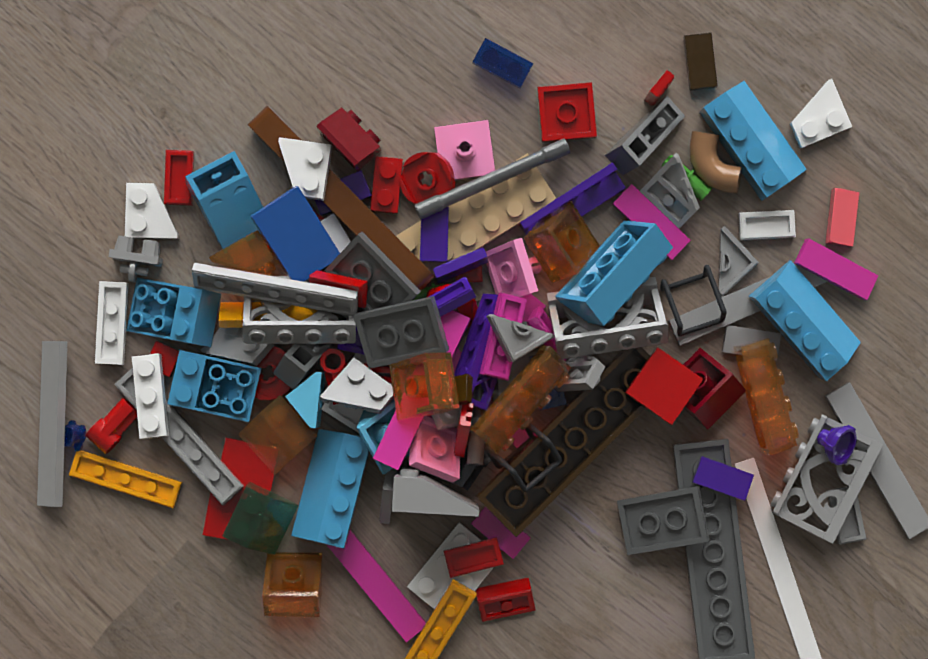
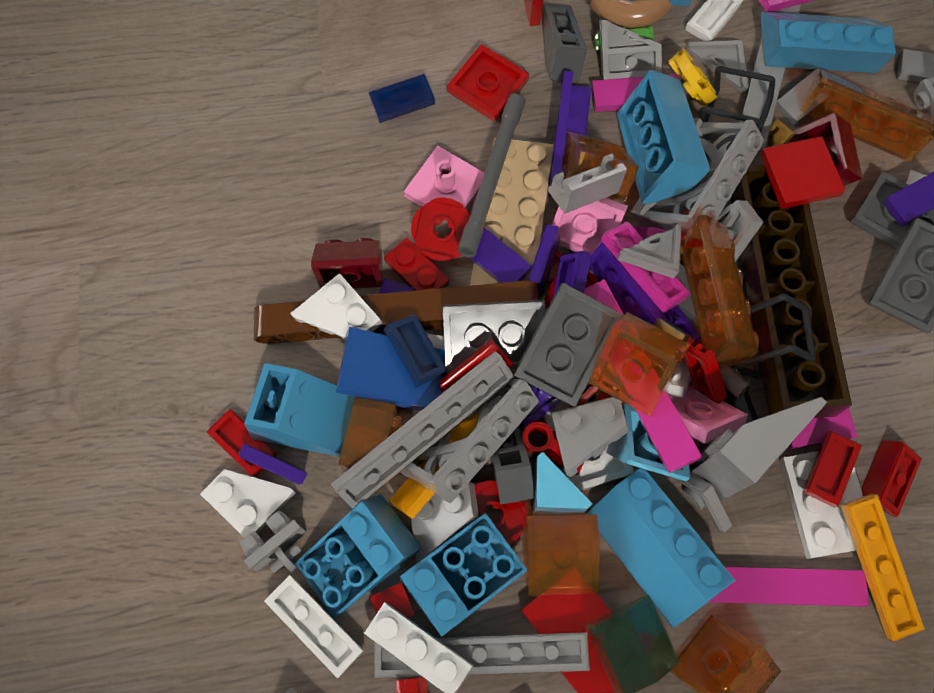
camera: 50 degrees left, 15 degrees down
none -> dark purple tile [239,443,308,485]
none -> dark blue tile [384,314,448,387]
none -> light grey hinge [548,154,627,214]
none -> yellow plate [668,48,718,107]
none -> pearl gold tile [768,119,800,147]

